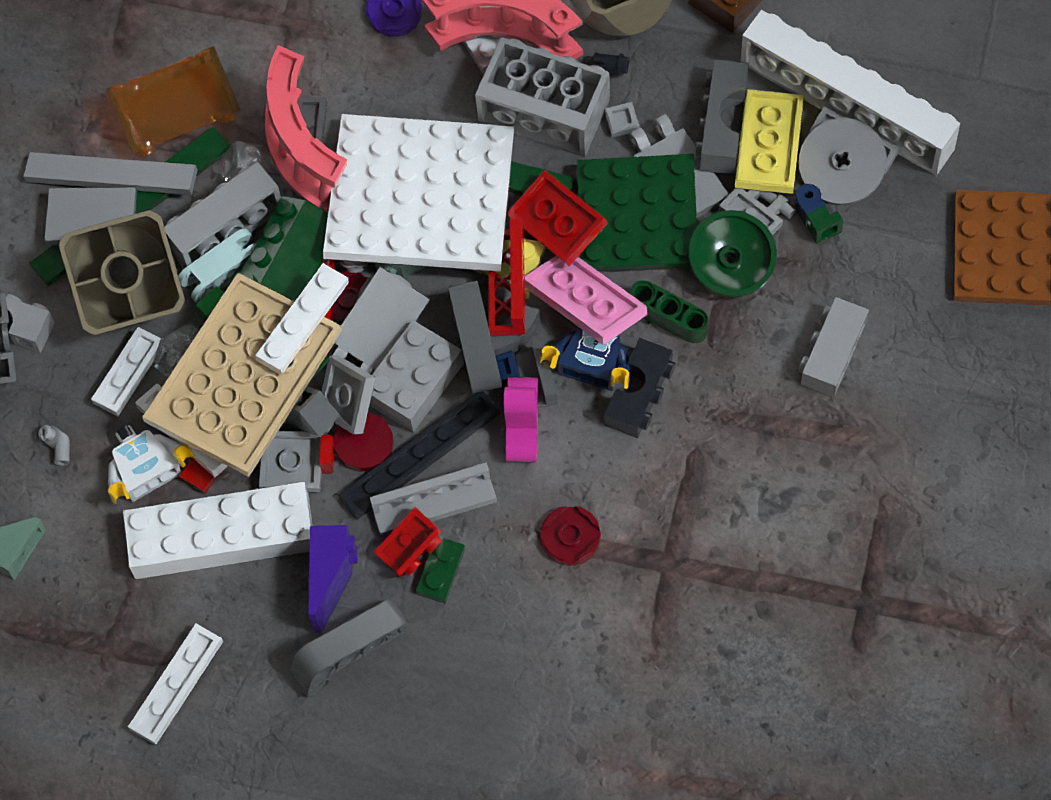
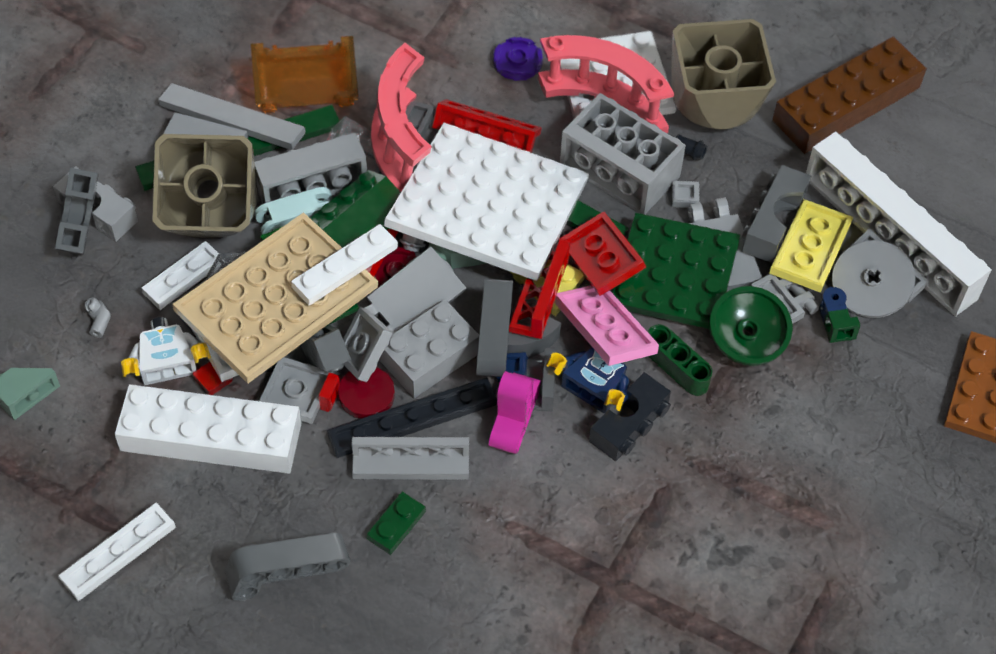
camera: 10 degrees right, 10 degrees down
dark purple slope [309,525,358,633] -> none
red bracket [374,507,443,577] -> none
dark red tile [540,506,601,566] -> none
light grey brick [798,297,869,397] -> none
none -> red fence [432,99,542,153]

